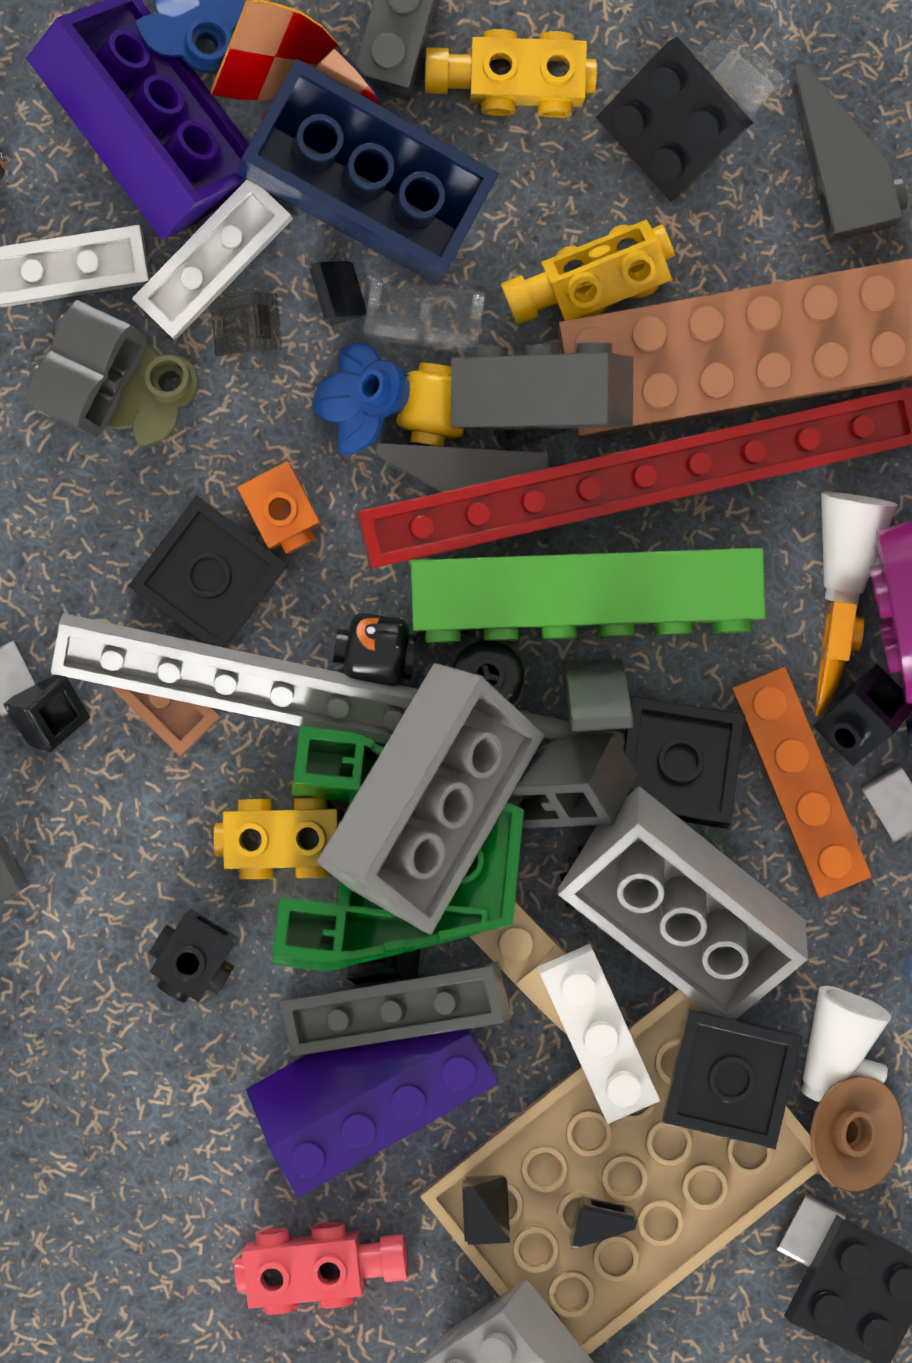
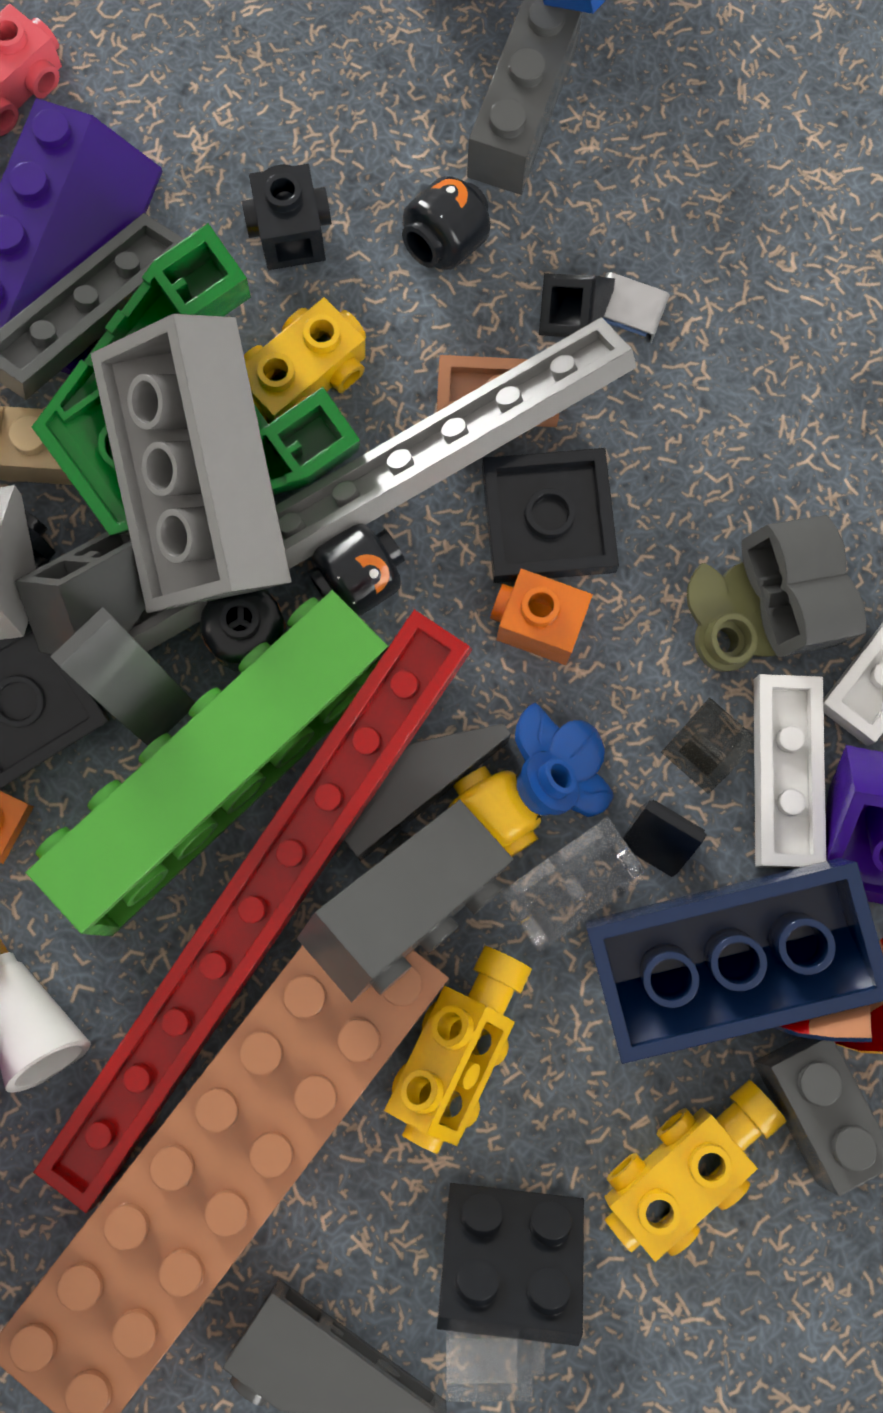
camera: 135 degrees right, 10 degrees down
none -> black head [402,176,491,270]

